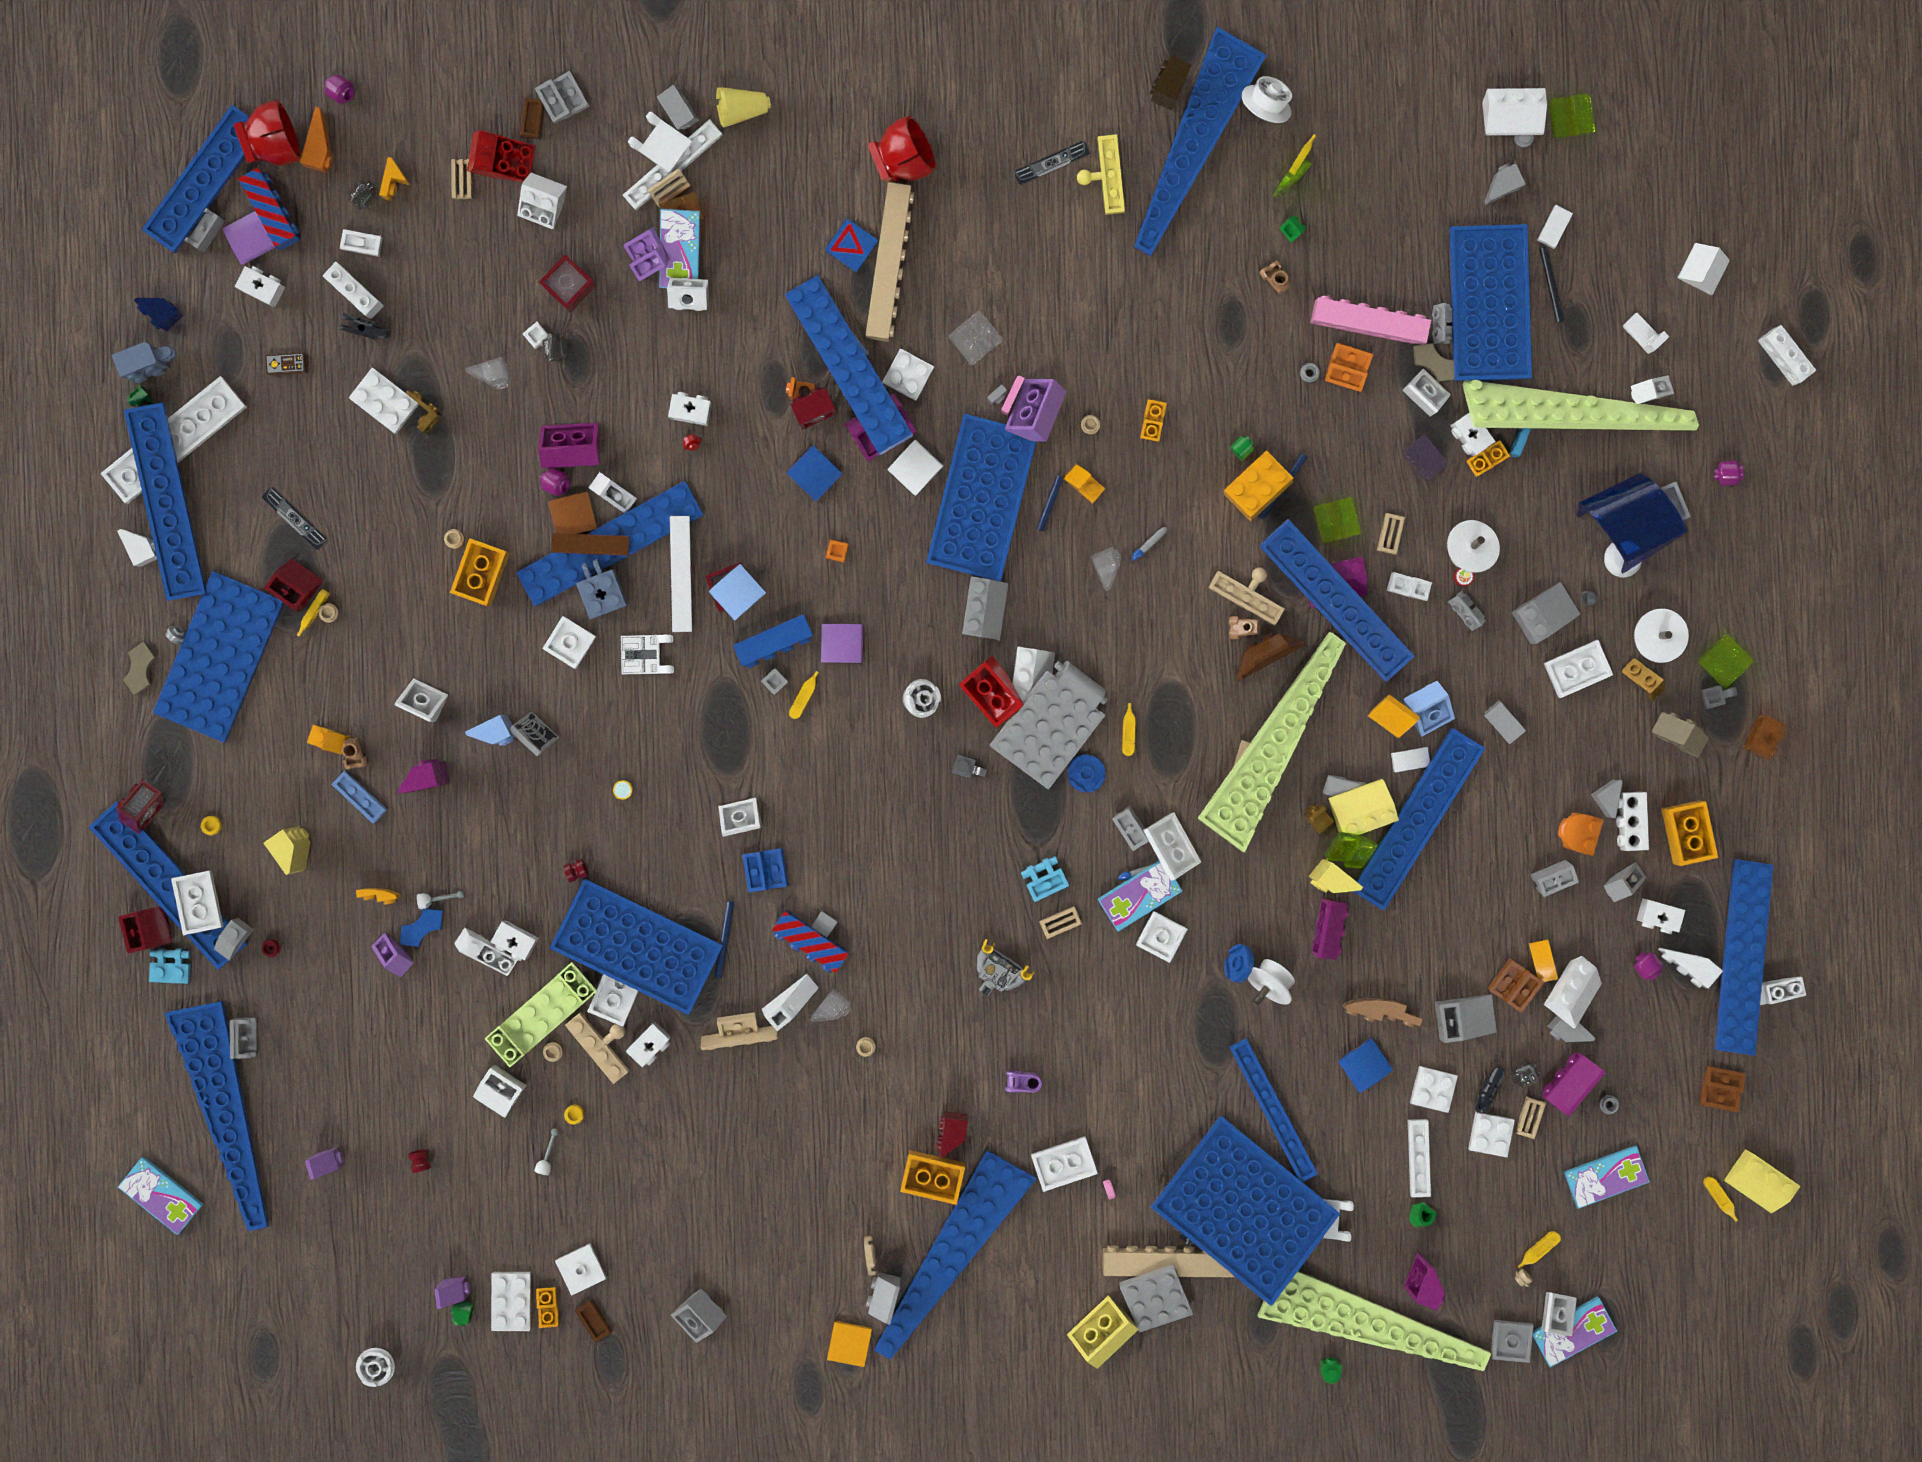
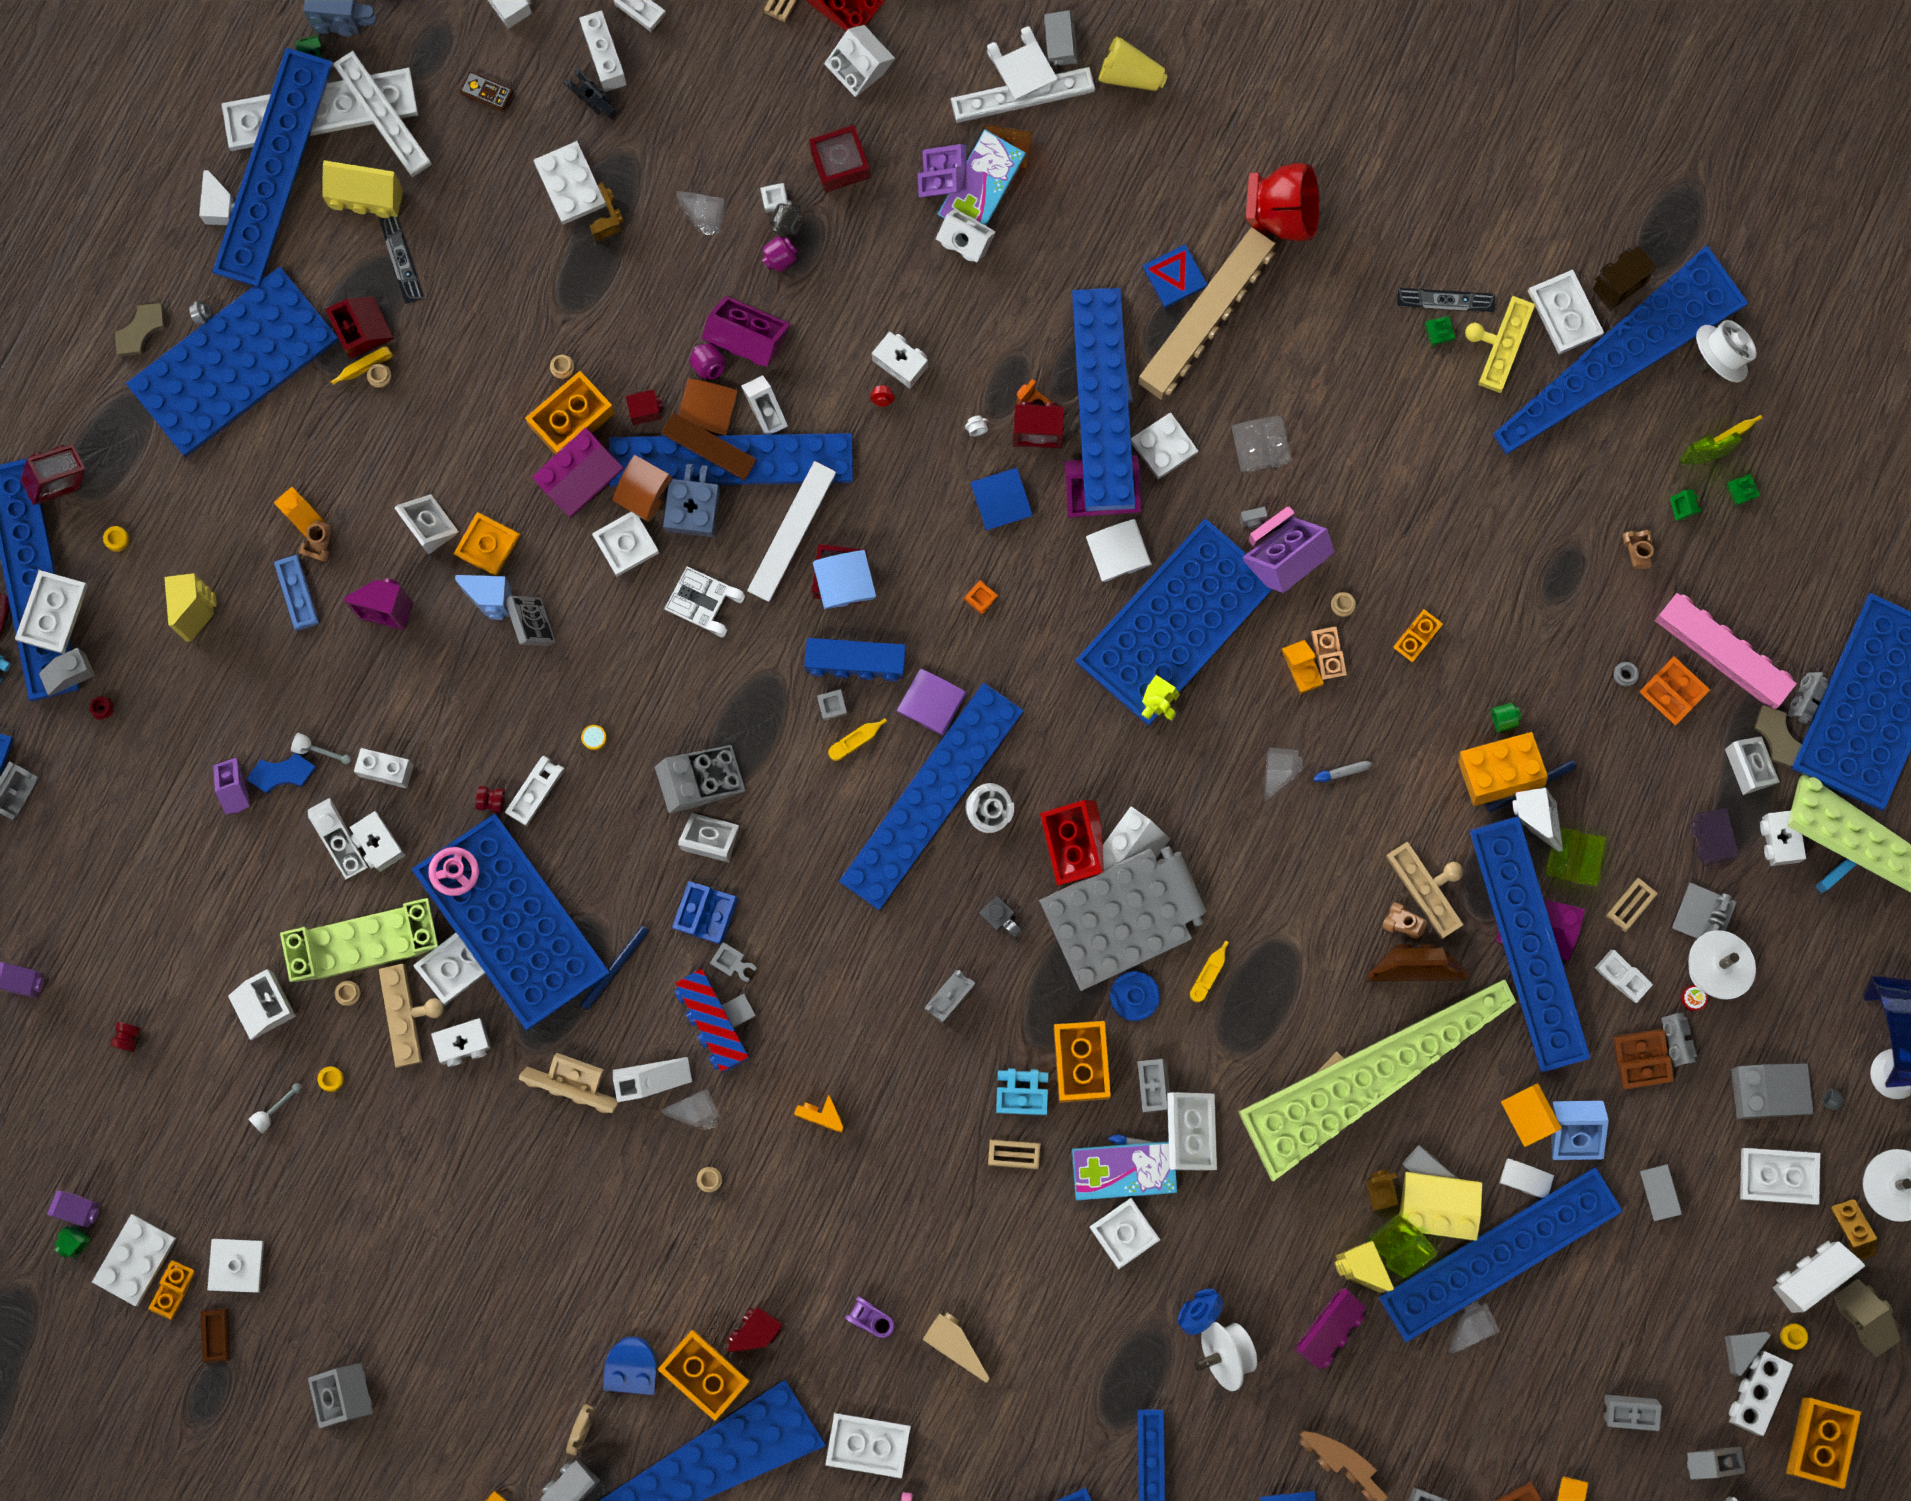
camera: 25 degrees right, 10 degrees down
light orange slope [356,888,401,905] -> none
tan tile [647,168,690,207] -> none
light grey slope [962,577,1008,640] -> none
torso [977,939,1035,996] -> none
dark blue bar [1036,475,1064,532] -> none
light orange slope [1467,440,1510,477] -> none
orange slope [1558,812,1603,856] -> none
none -> light yellow slope [323,160,403,218]
none -> white tile [333,51,432,177]
none -> white brick [354,748,414,789]
none -> bright pink piece [429,847,479,896]
none -> light orange tile [453,512,521,576]
none -> white plate [505,756,565,827]
none -> magenta slope [532,427,624,518]
none -> blue slope [603,1337,658,1395]
none -> dark orange slope [613,455,673,522]
none -> dark red brick [626,389,664,426]
none -> light grey slope [655,745,746,813]
none -> light grey plate [710,942,757,983]
none -> magenta head [762,236,798,272]
none -> light orange slope [794,1095,844,1134]
none -> blue plate [839,683,1024,911]
none -> tan slope [922,1313,989,1383]
none -> light grey hinge [924,970,976,1024]
none -> white plate [965,416,988,436]
none -> light orange brick [1054,1021,1111,1103]
none -> neon yellow piece [1141,675,1180,720]
none -> light nougat slope [1311,627,1347,680]
none -> green tile [1424,315,1456,347]
none -> clear slope [1448,1301,1500,1354]
none -> white slope [1513,788,1563,852]
none -> white plate [1528,270,1604,354]
none -> dark orange slope [1613,1029,1674,1089]
none -> light grey hinge [1672,883,1736,939]
none -> green tile [1726,474,1760,506]
none -> white slope [1772,1241,1865,1313]
none -> yellow tile [1780,1324,1808,1350]

